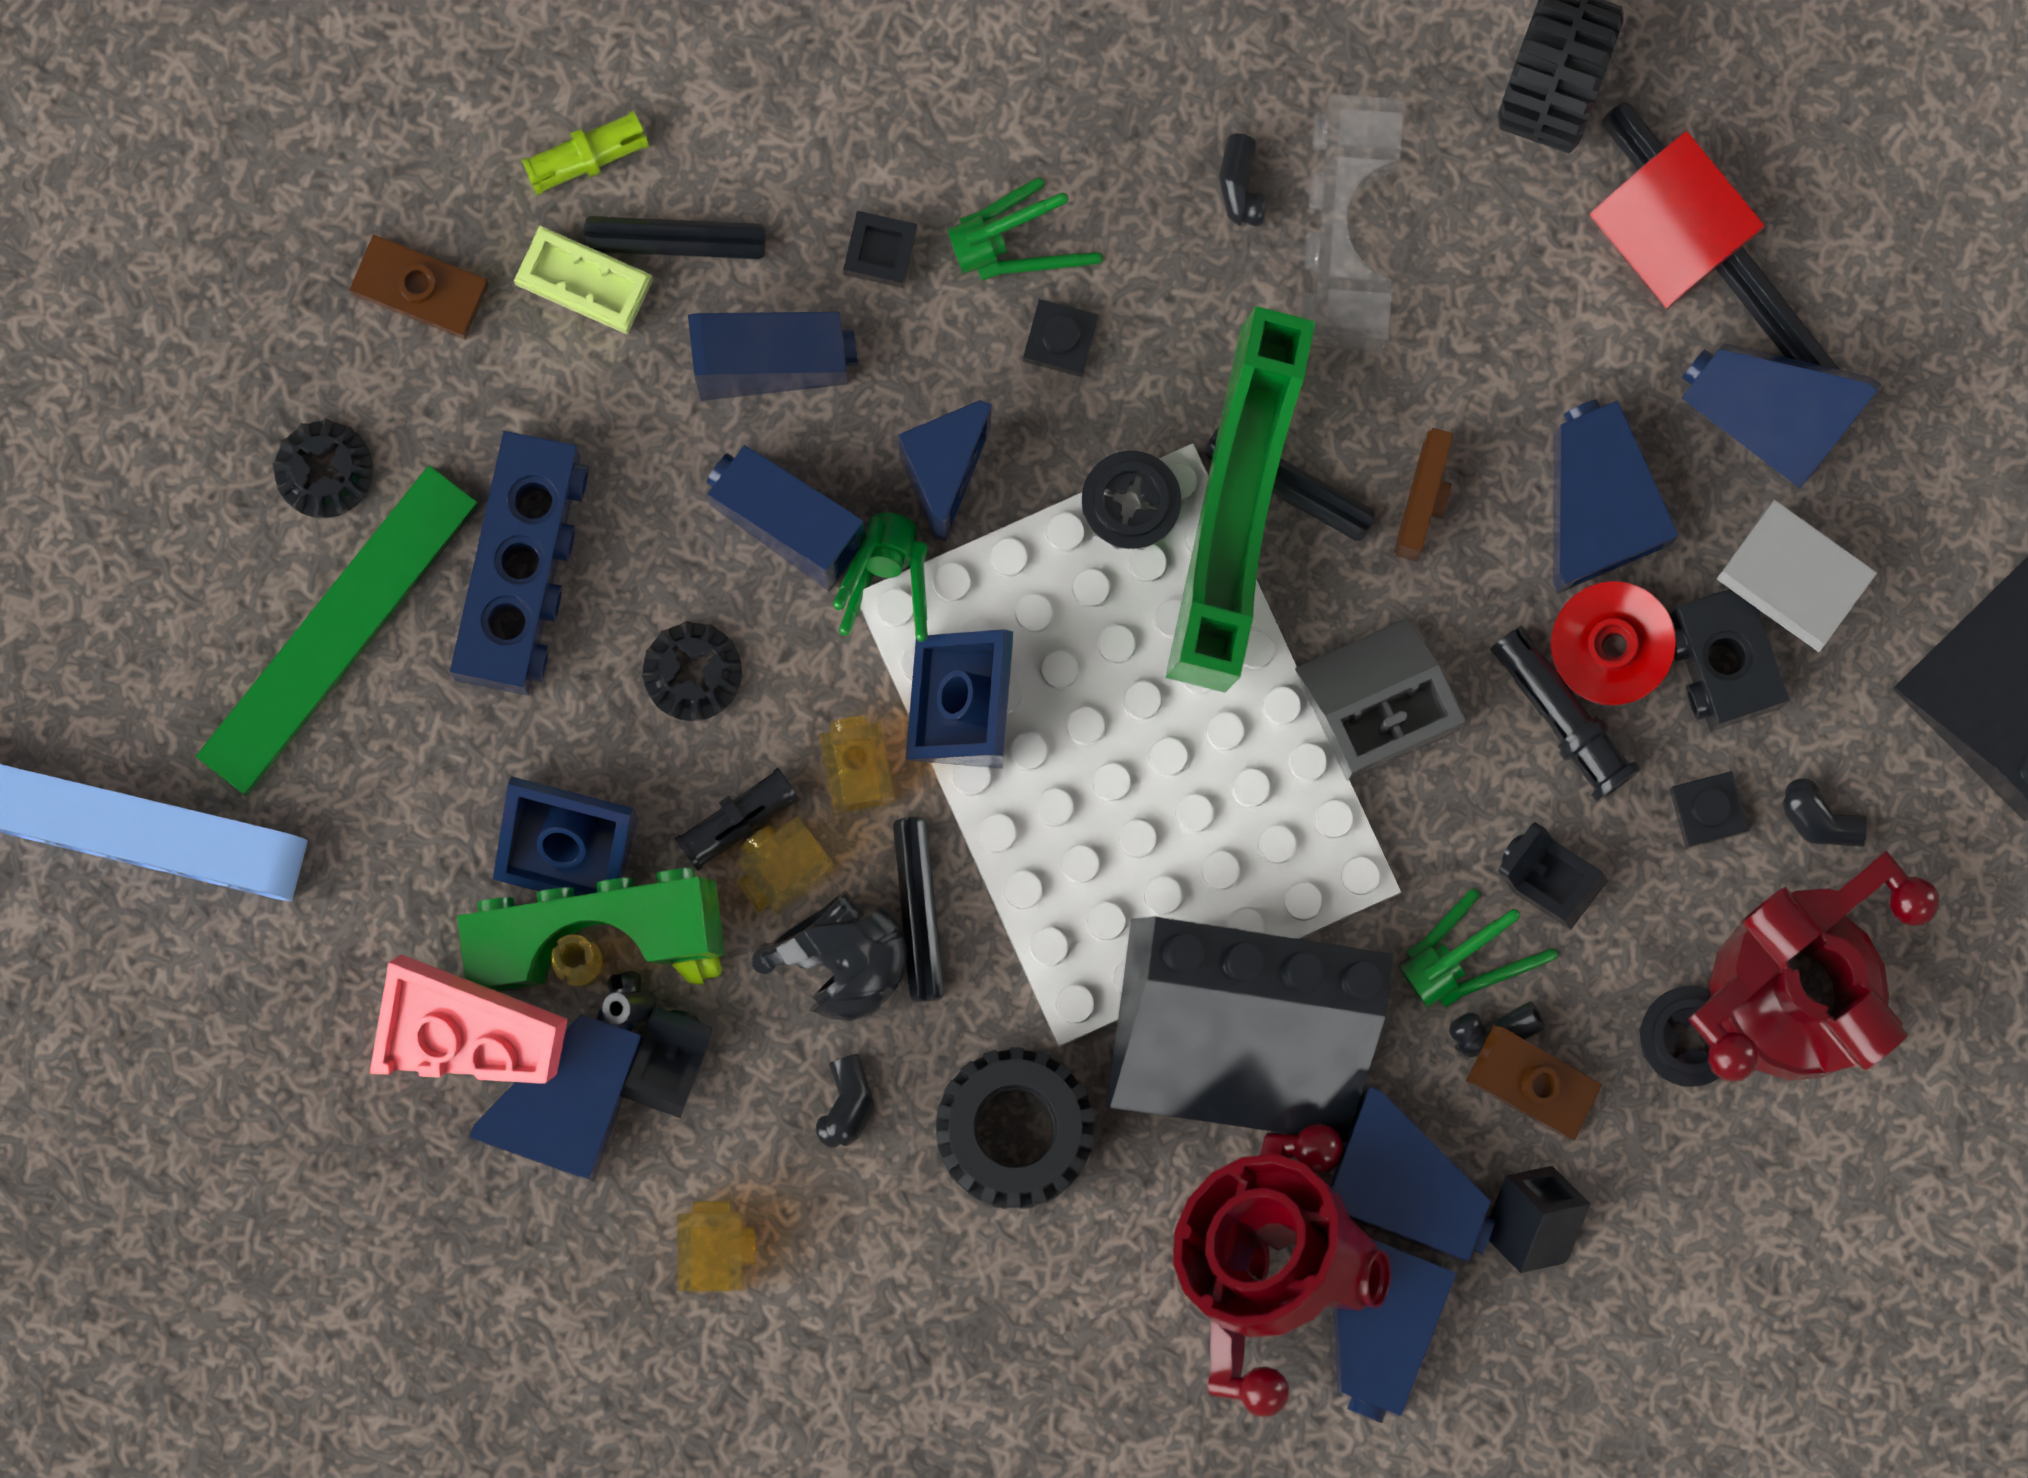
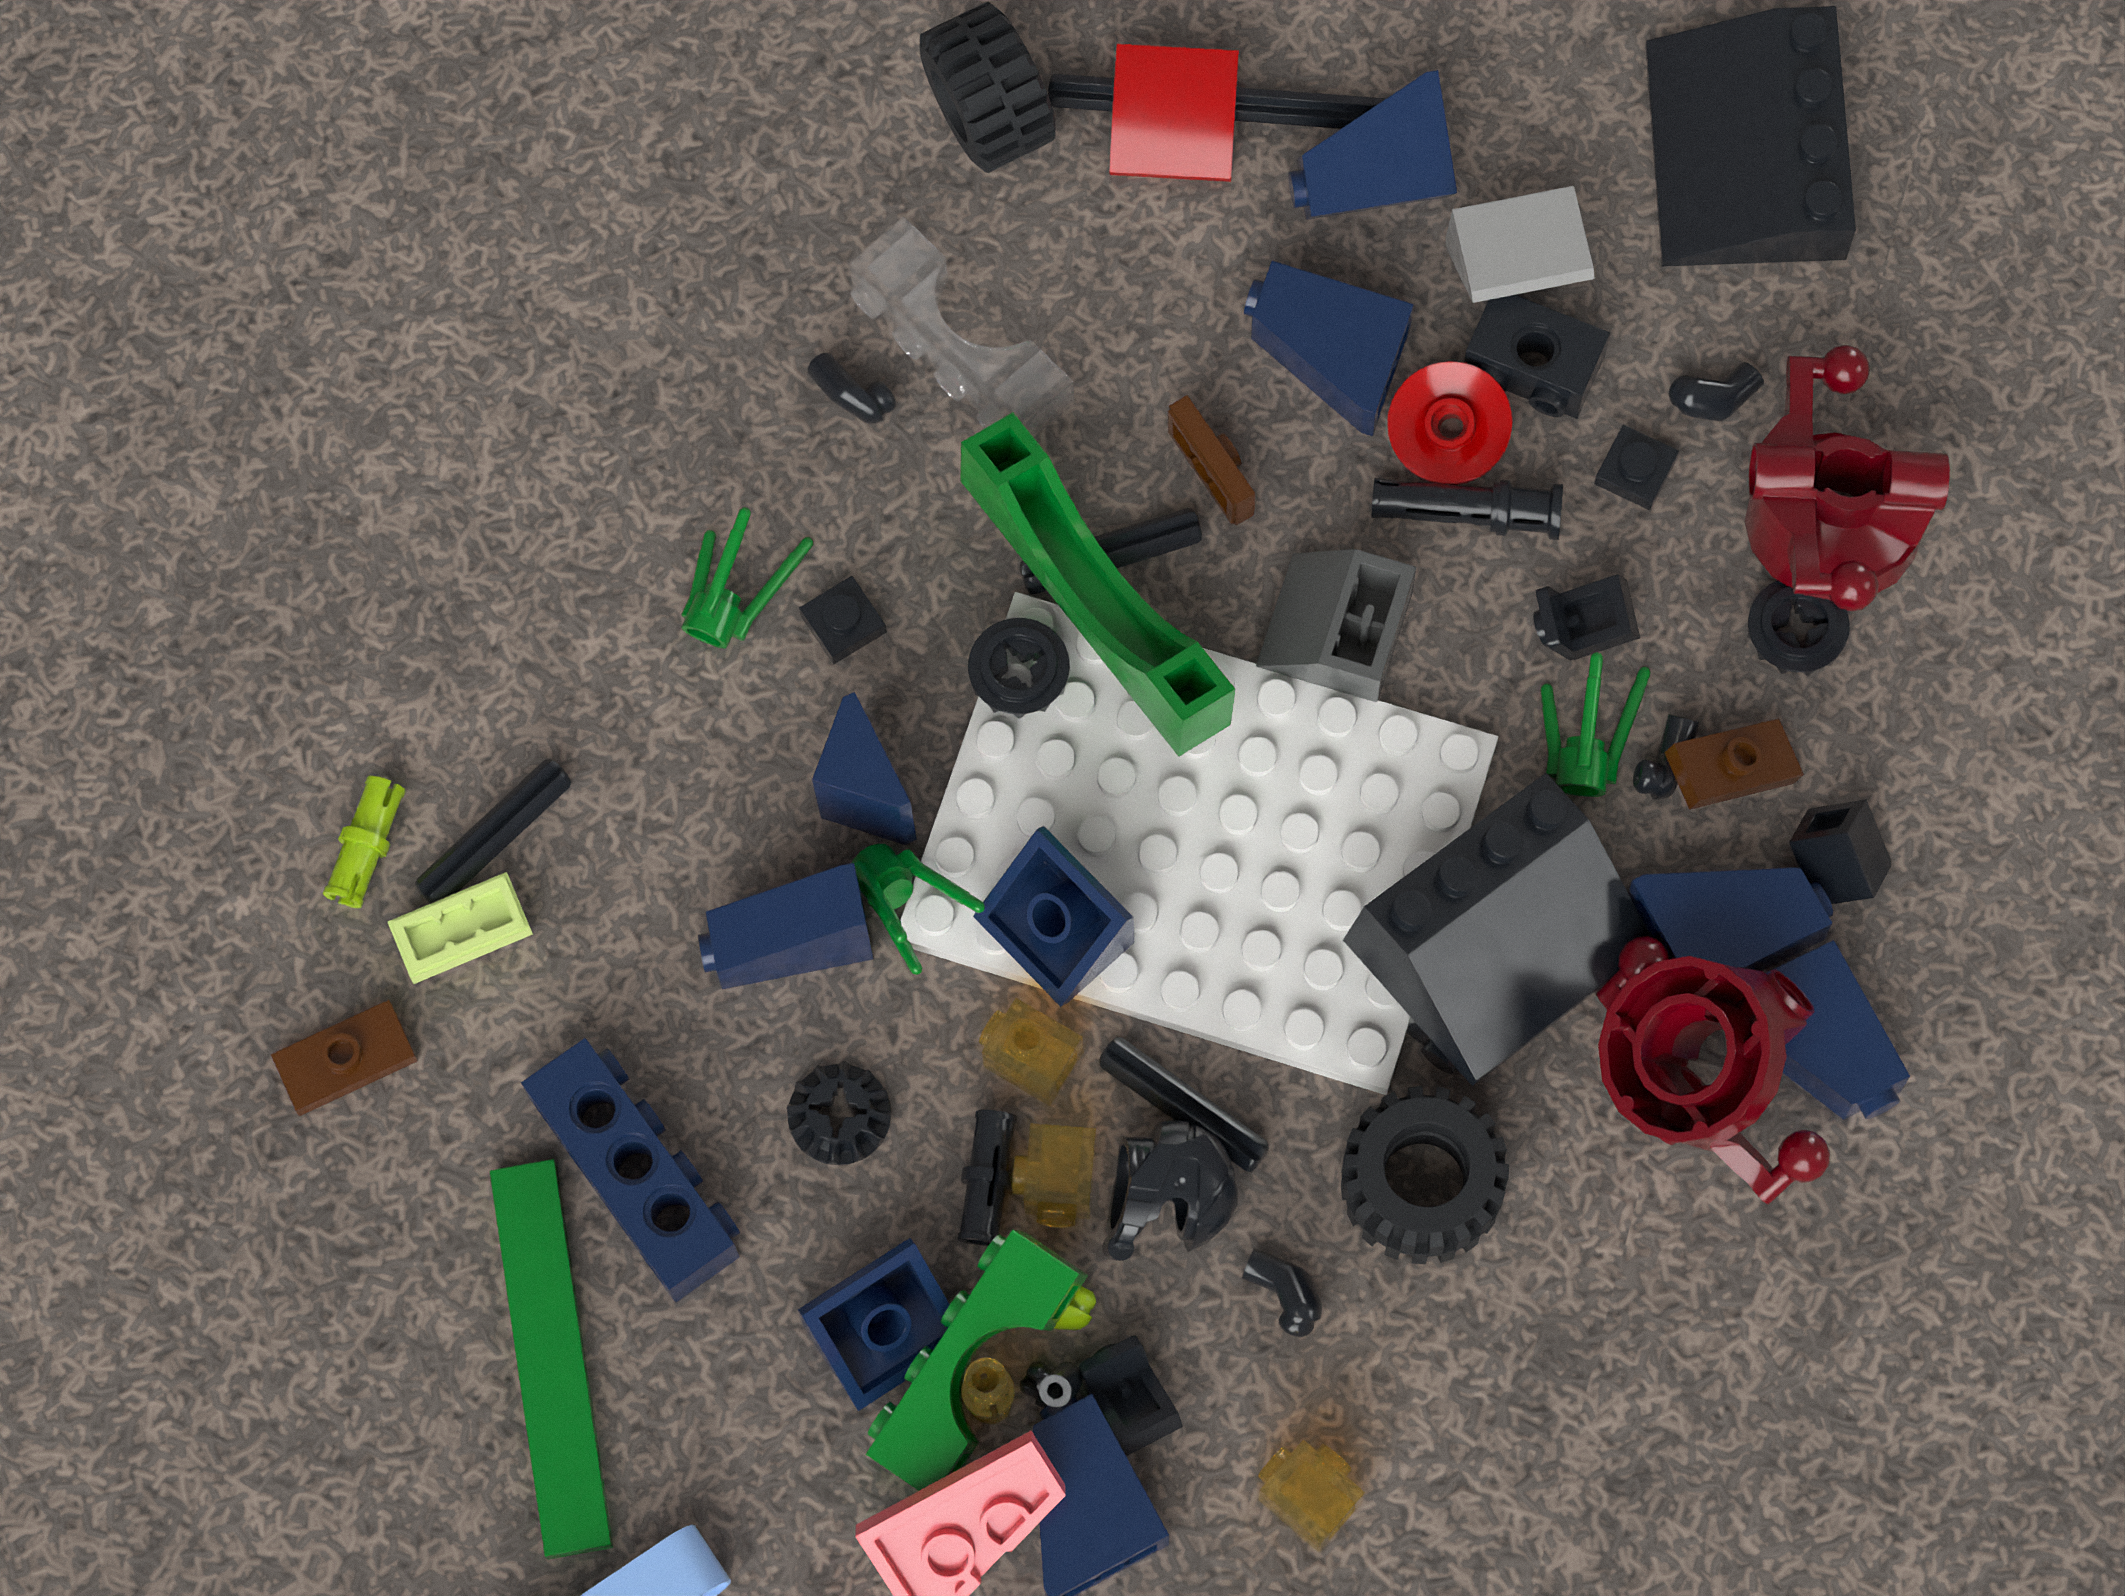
camera: 40 degrees left, 10 degrees down
black gear [272,418,373,518] -> none
dark blue slope [688,312,858,401] -> none
black plate [843,211,917,288] -> none

